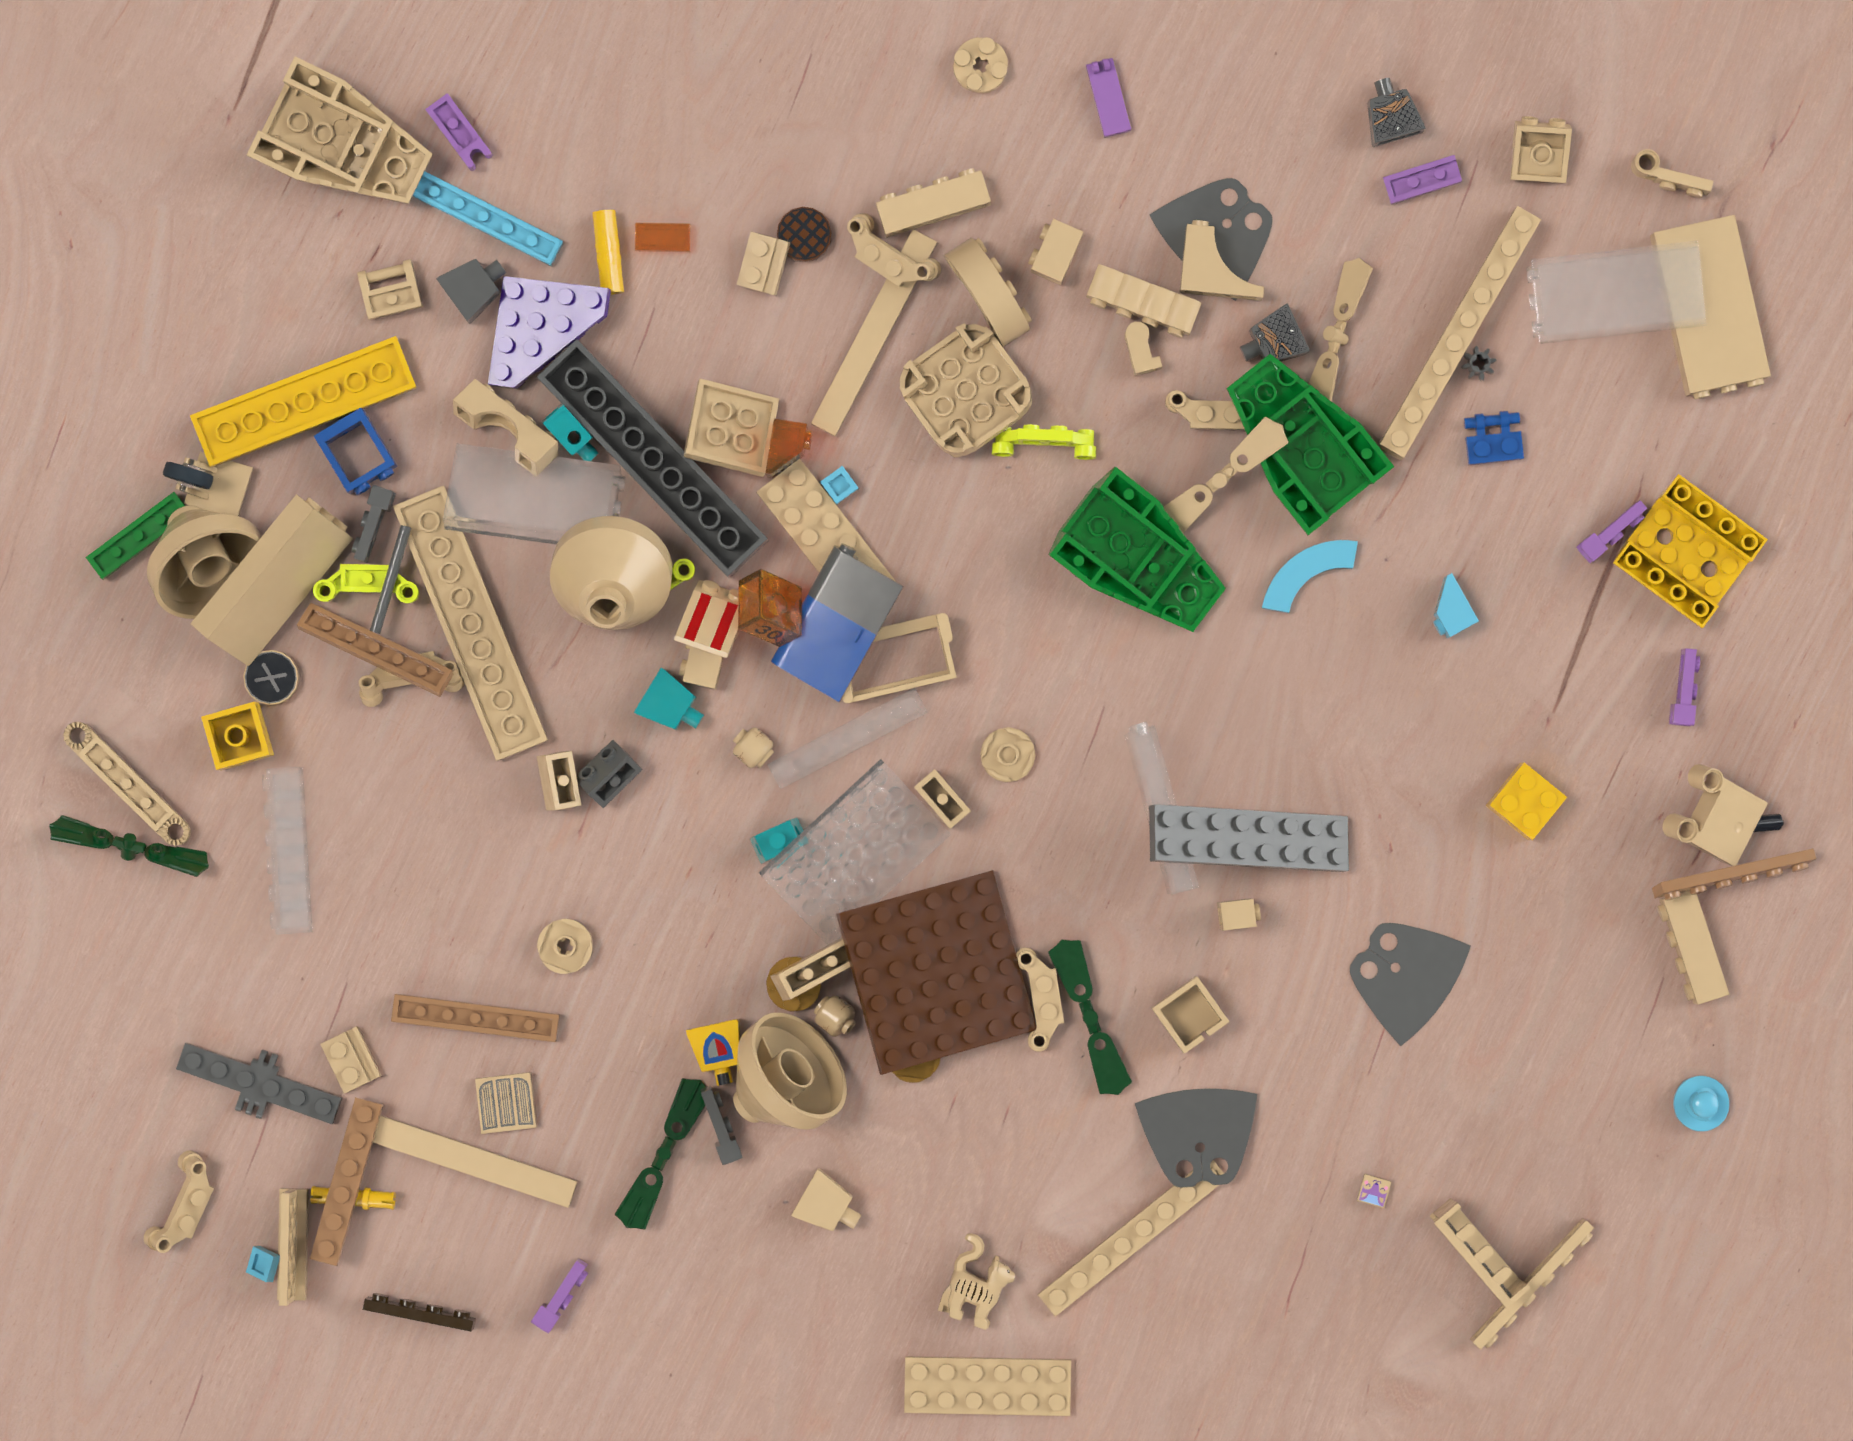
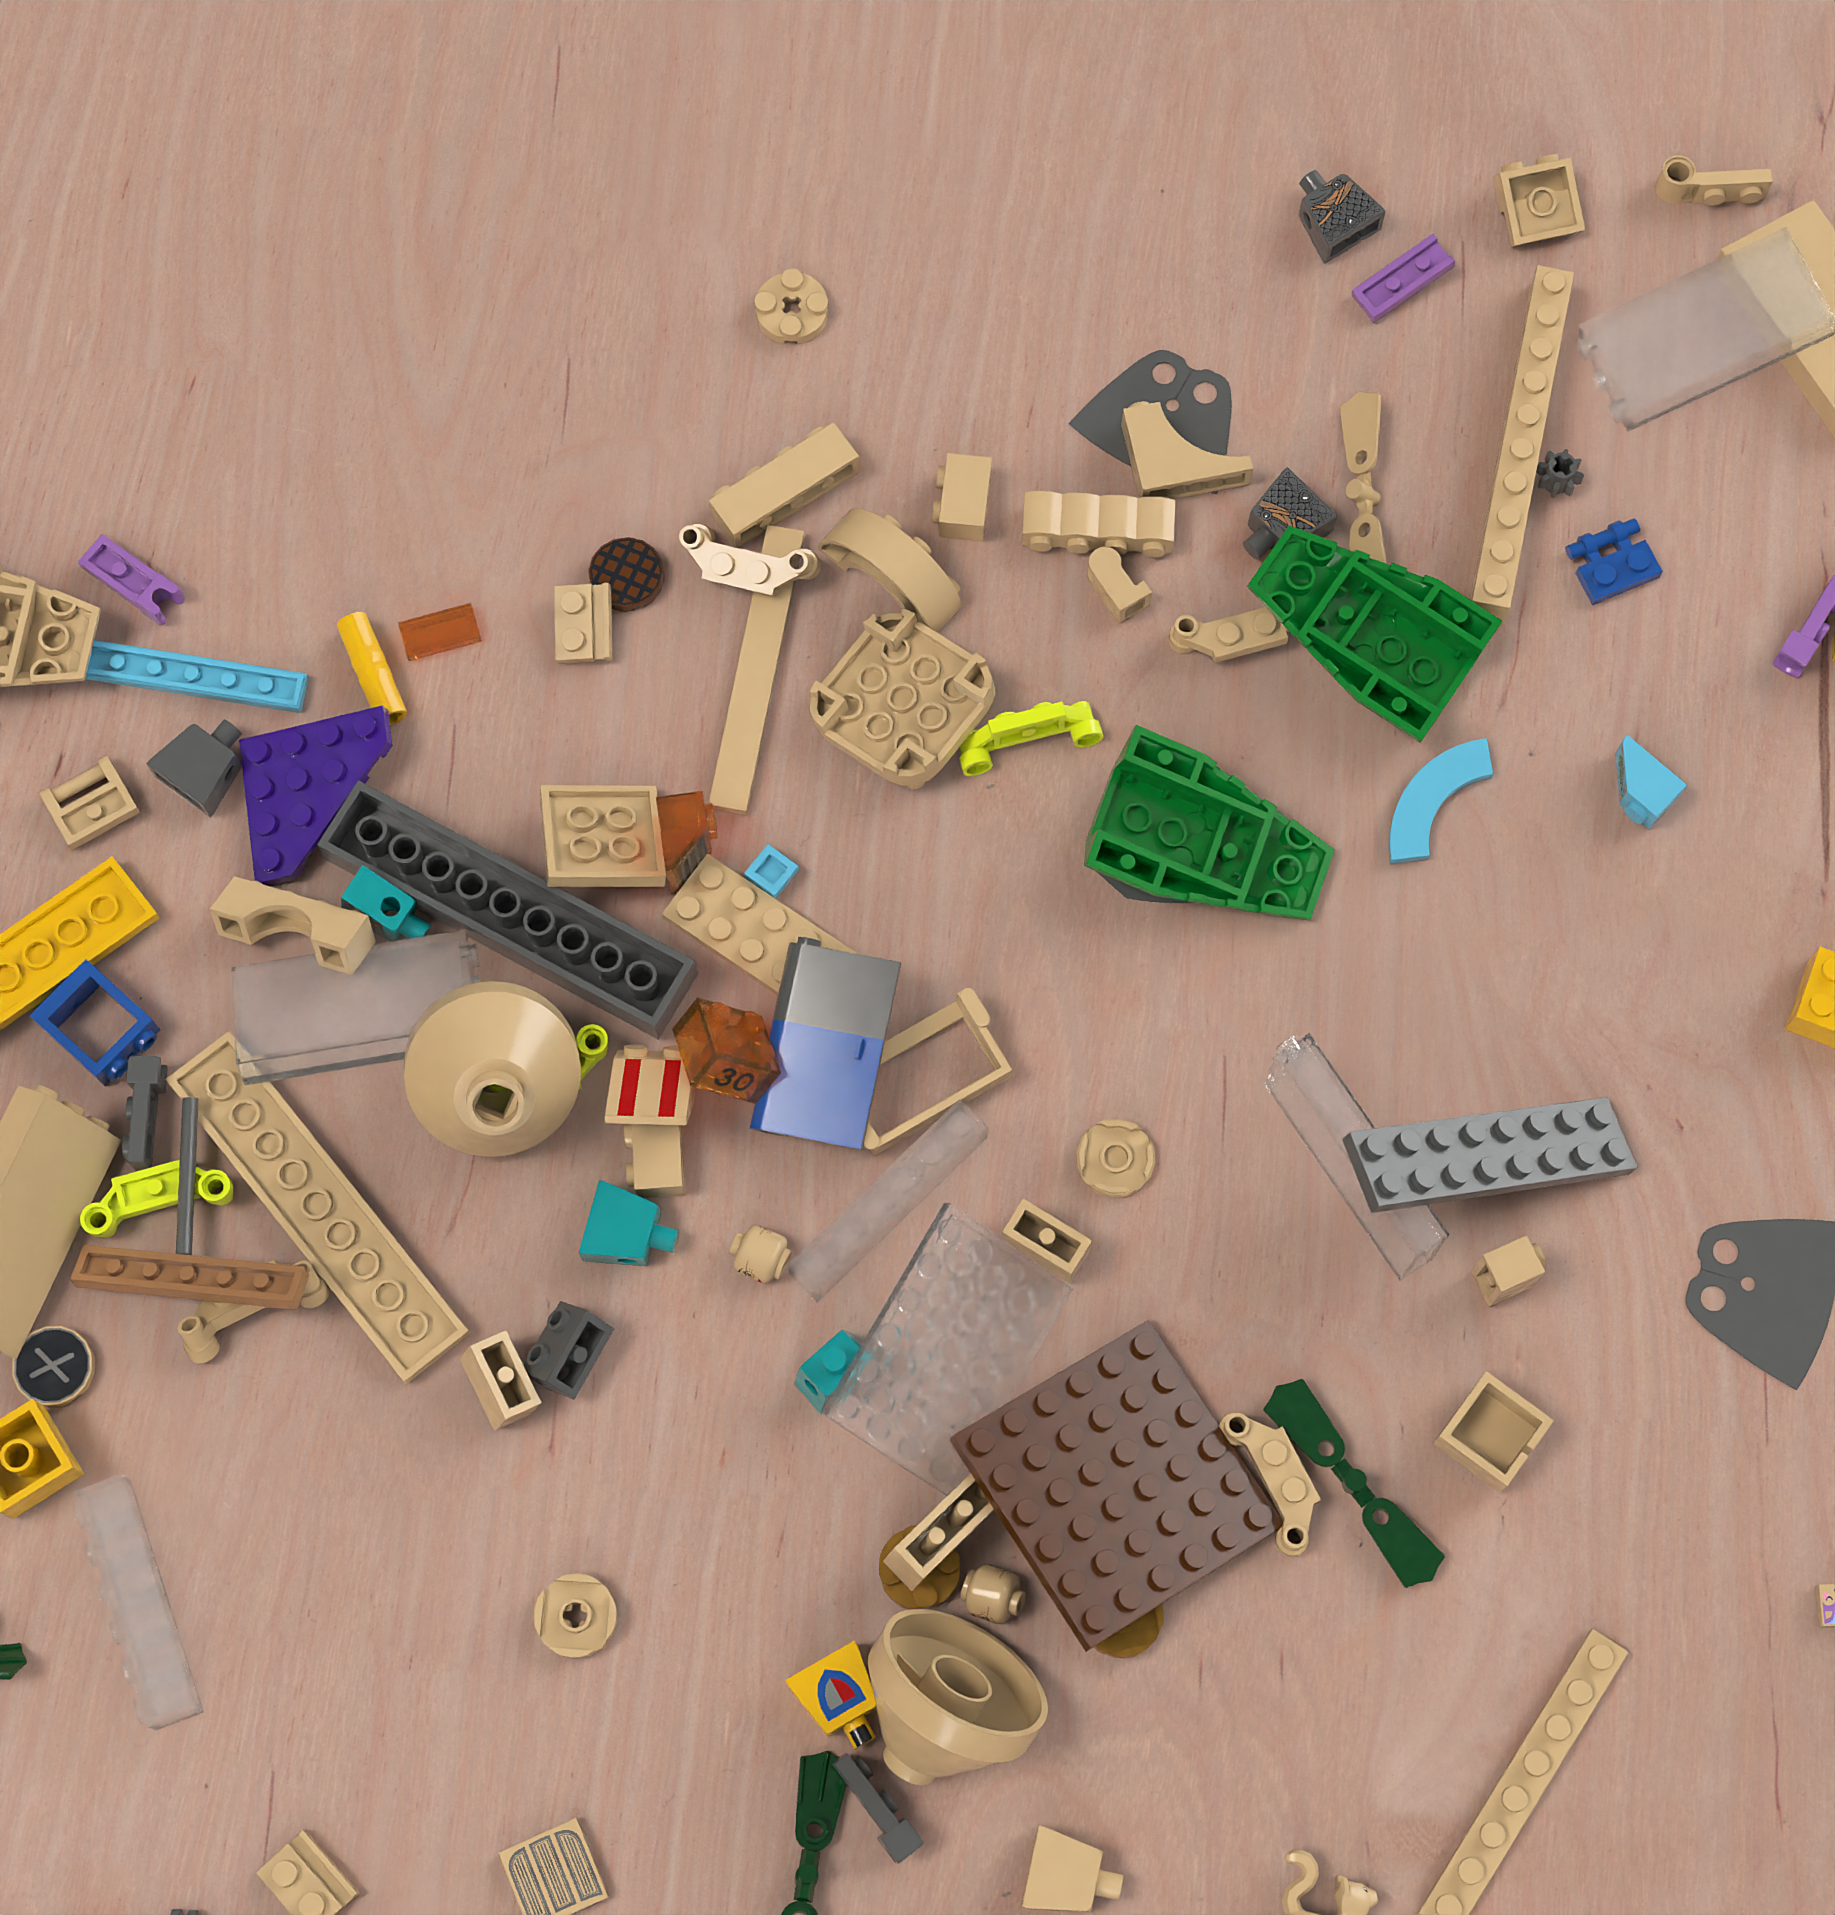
camera: 20 degrees left, 15 degrees down
medium nougat plate [391,994,560,1042] -> none
medium lavender hinge [1086,58,1131,138] -> none
dark grey piece [1135,1089,1257,1188] -> none
tan piece [1164,417,1288,533] -> none

